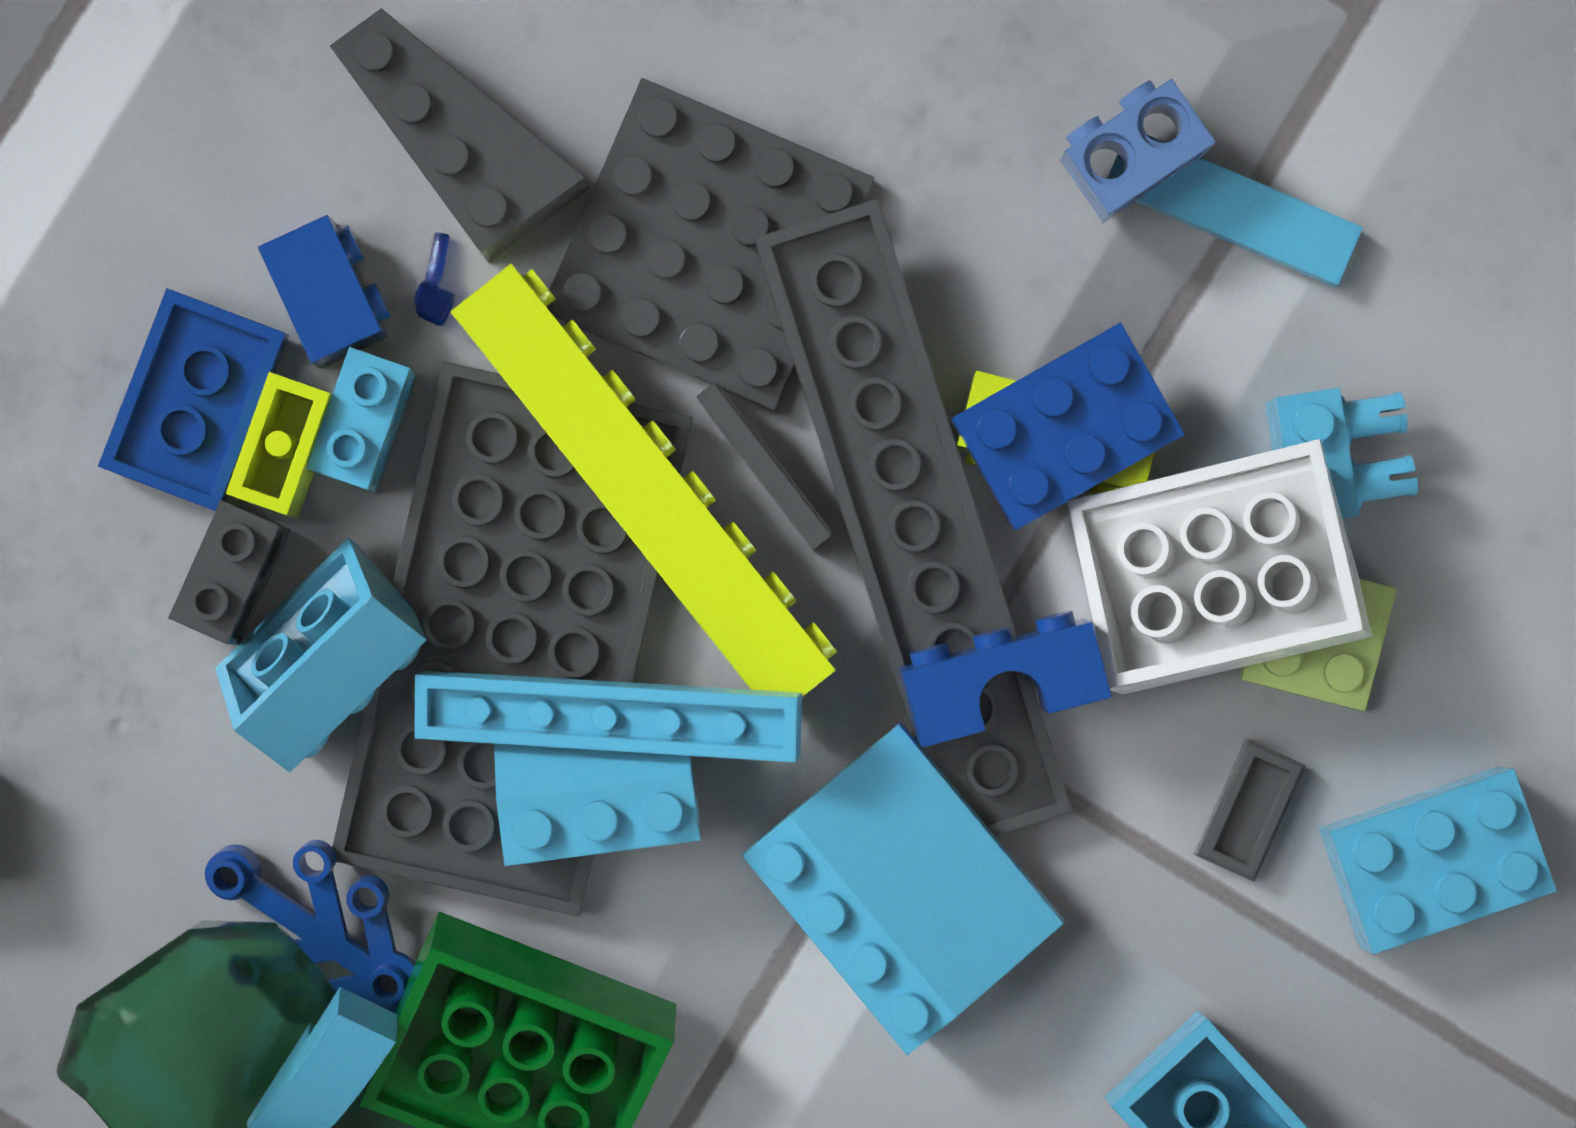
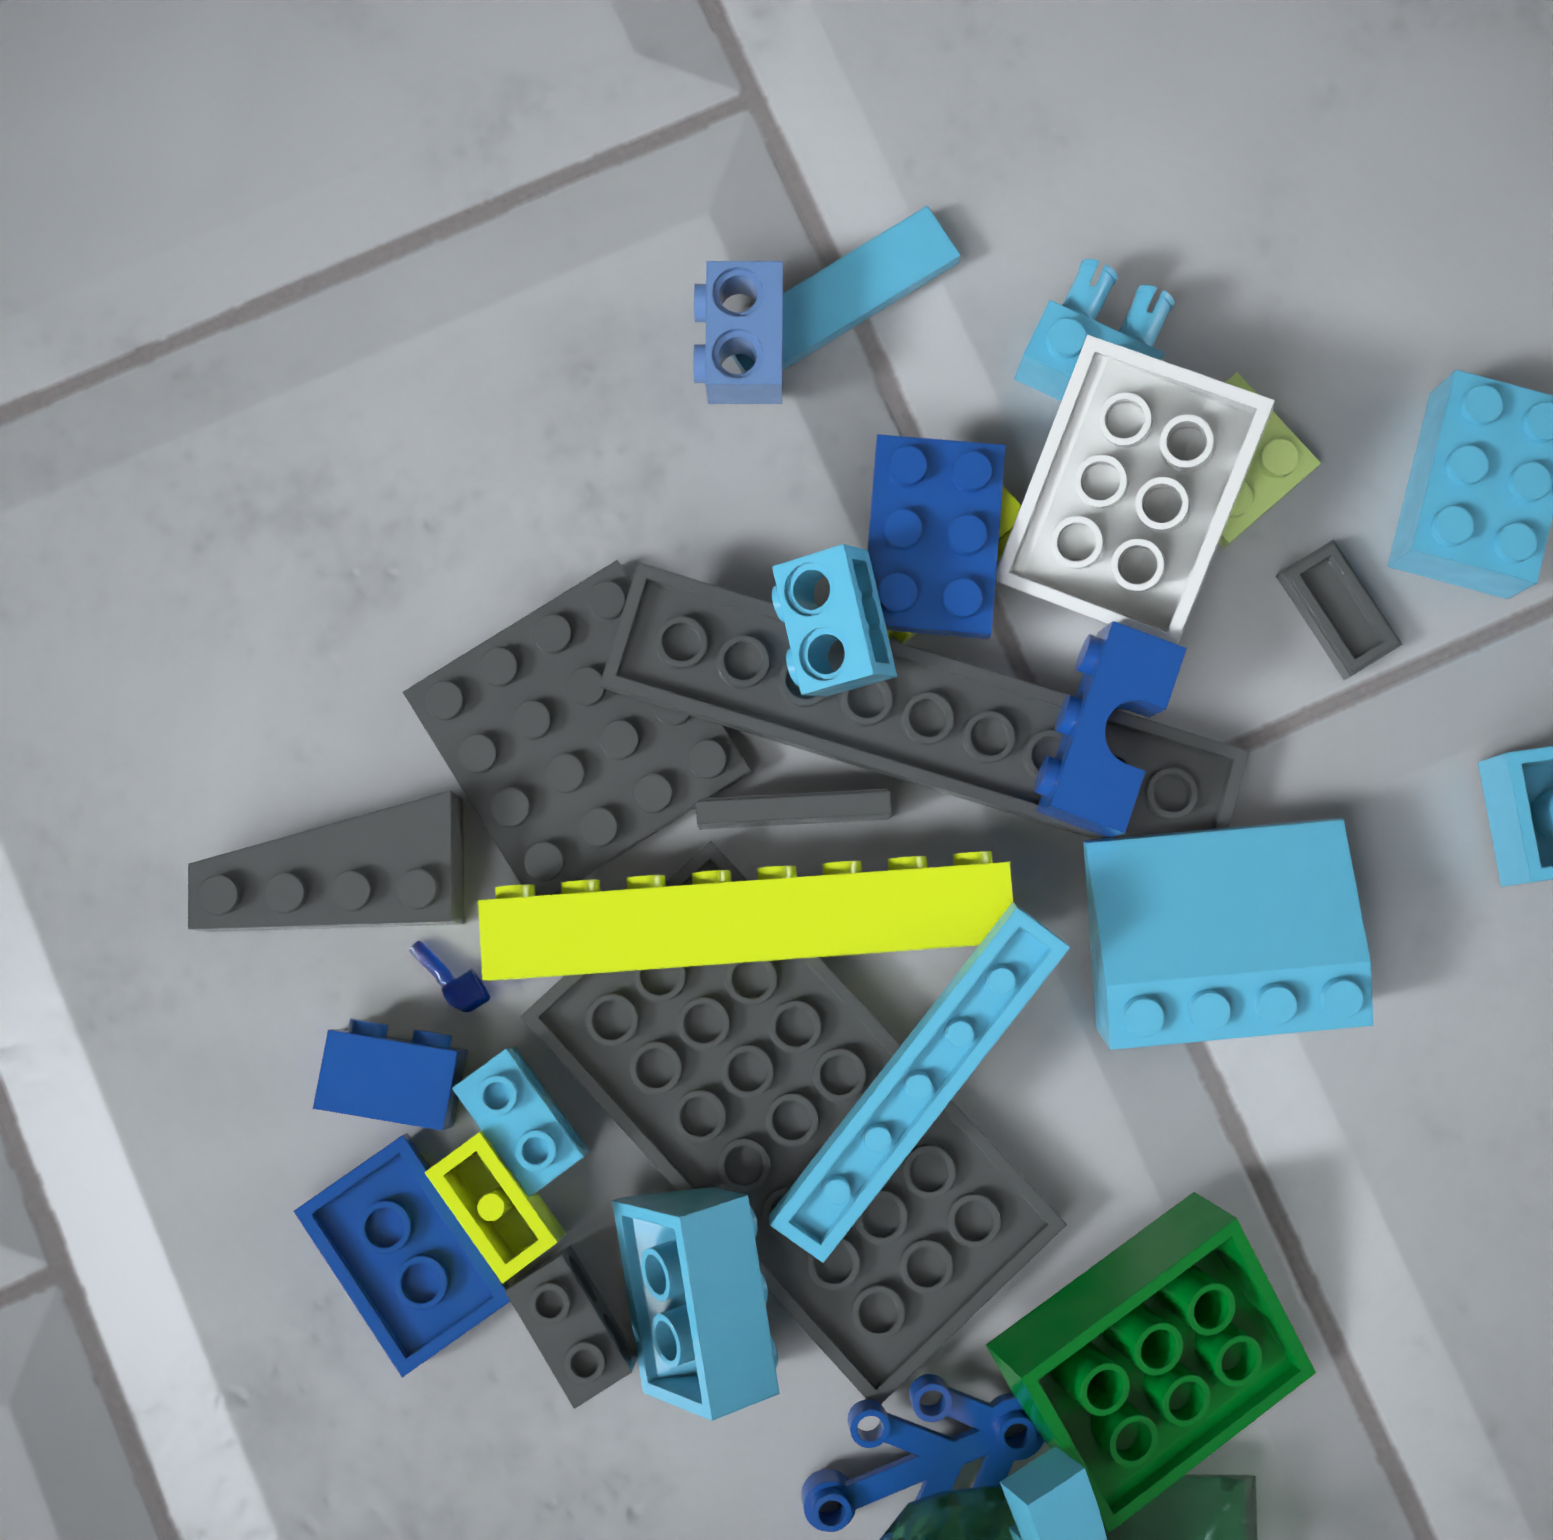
camera: 55 degrees left, 5 degrees down
medium azure slope [494,744,702,866] -> none
none -> medium azure brick [772,544,897,697]

